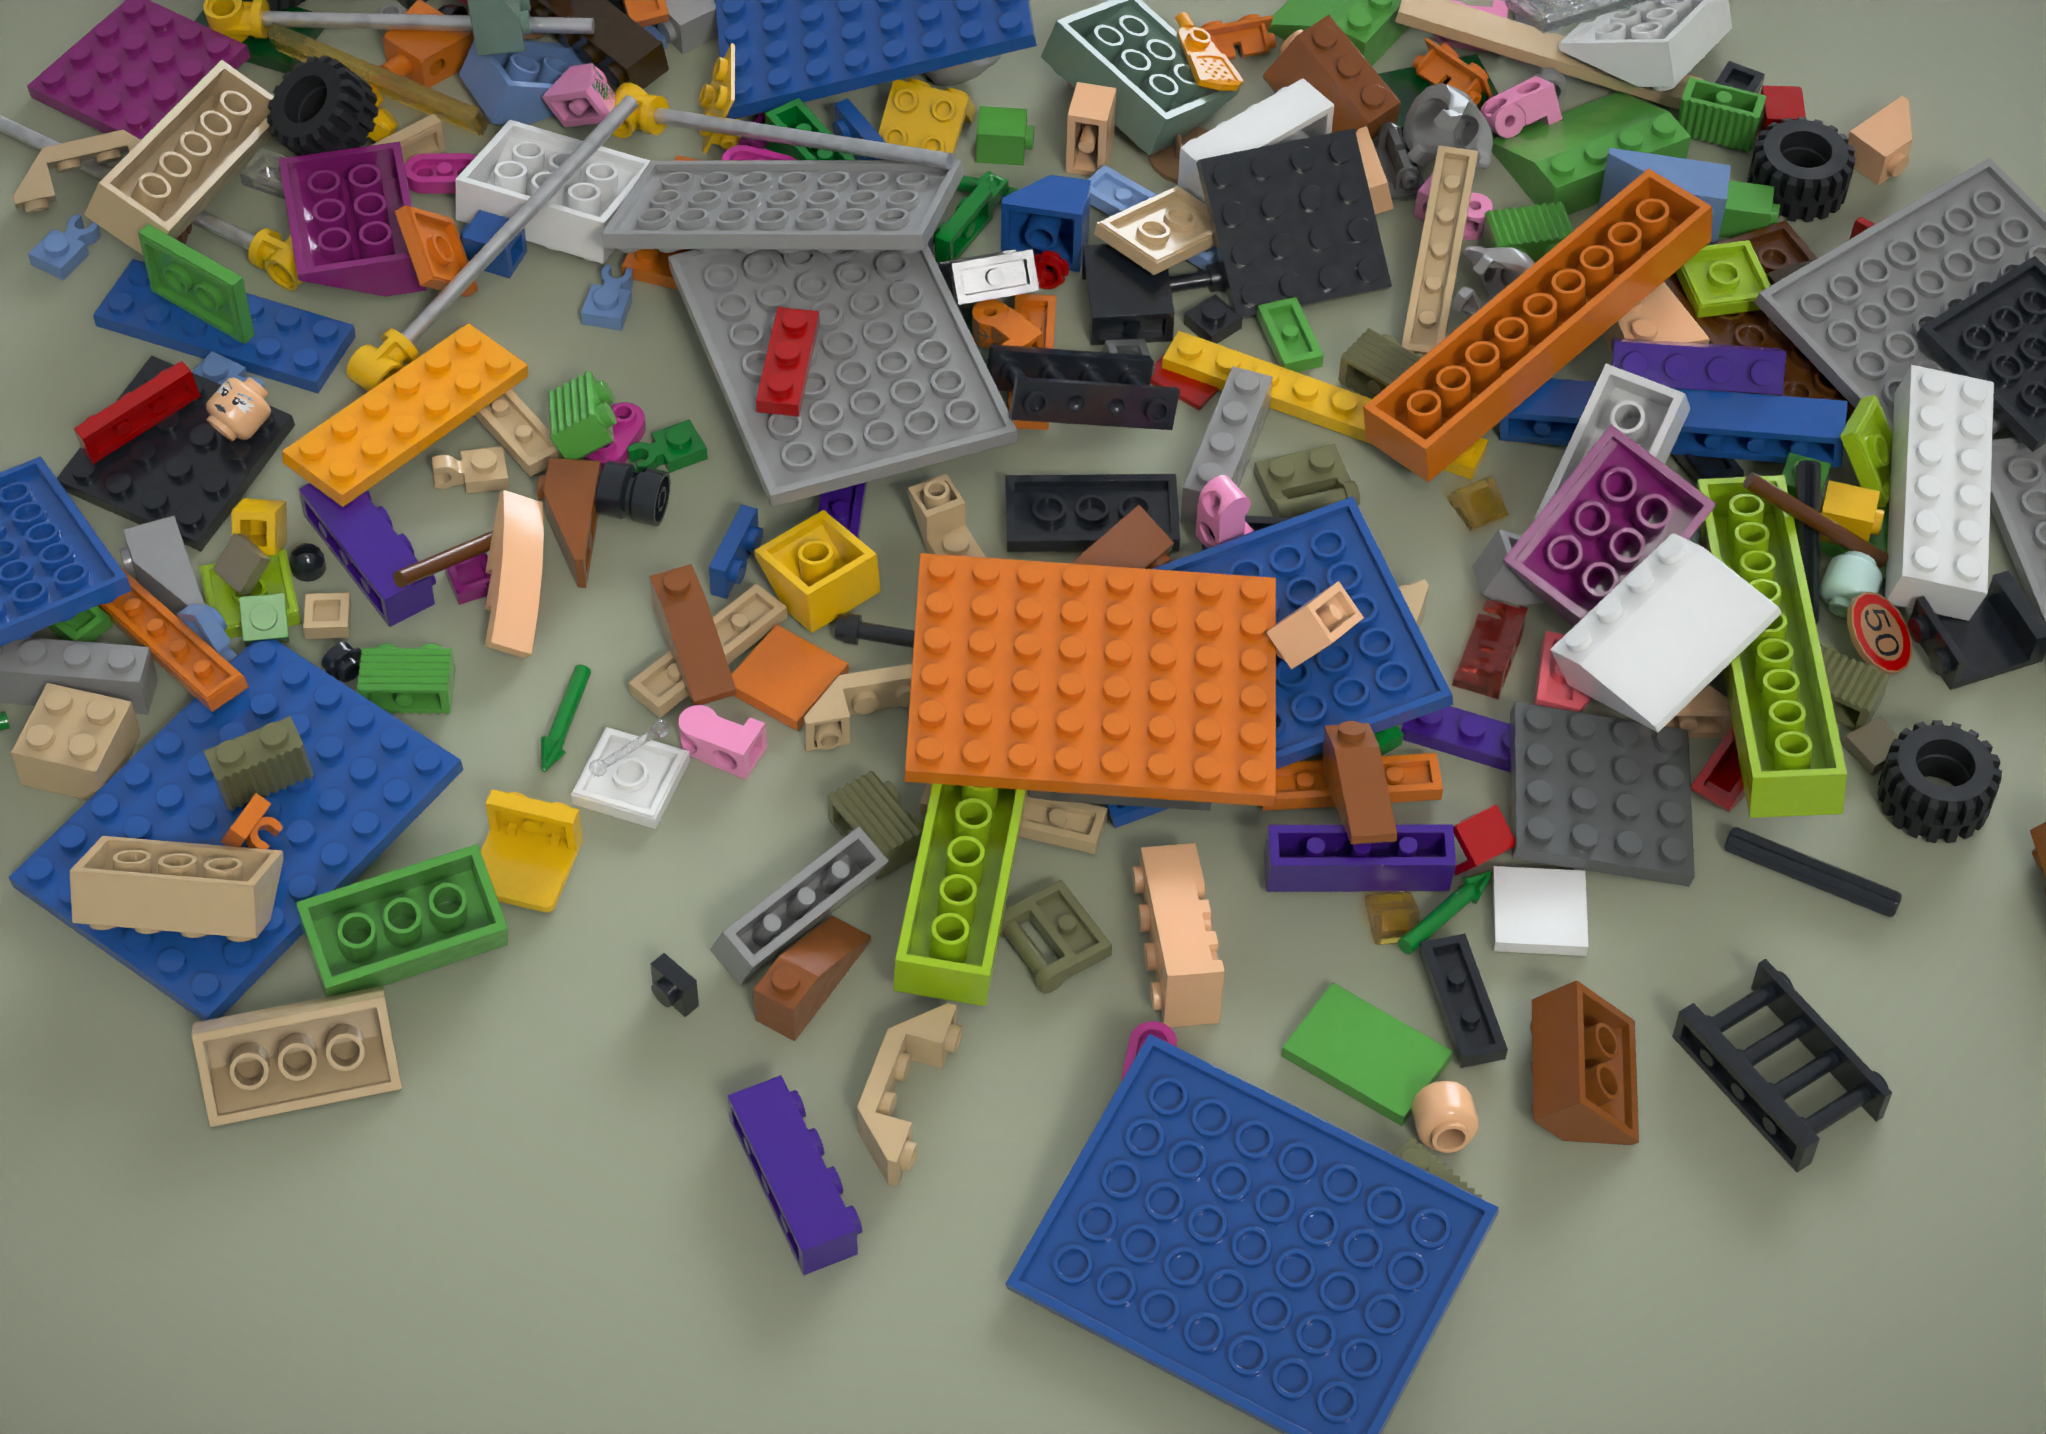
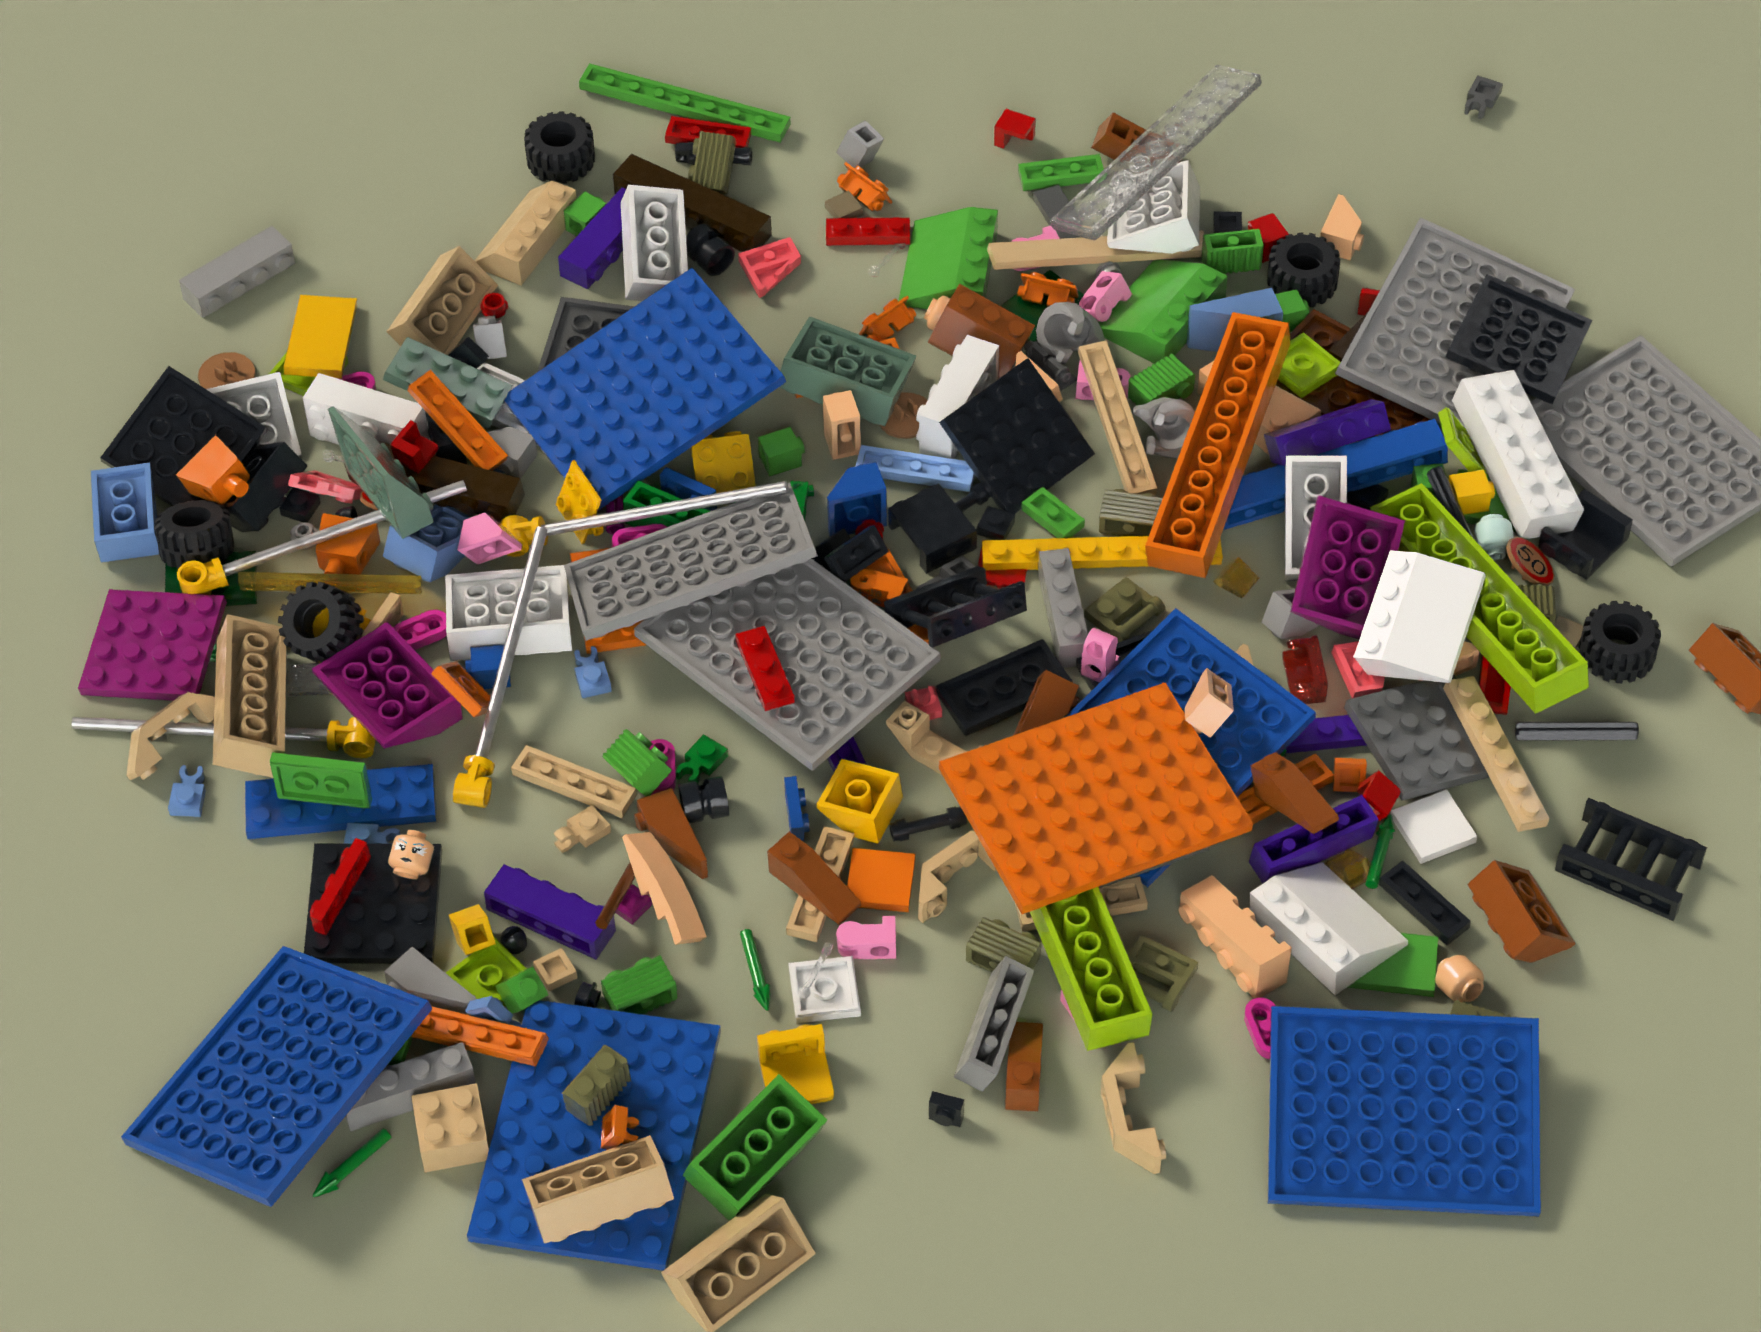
camera: 25 degrees left, 0 degrees up
dark tan tile [212,533,271,595] -> none
light orange plate [282,323,528,507] -> none
dark purple brick [728,1075,863,1276] -> none
tan tile [1094,186,1216,275] -> none
light orange piece [1175,12,1244,91] -> none
reddish brown bar [1743,472,1888,568] -> none
none -> coral tile [905,685,942,720]
none -> white slope [1250,862,1408,995]
none -> orange tile [1333,758,1367,792]
none -> tan plate [1443,676,1550,832]

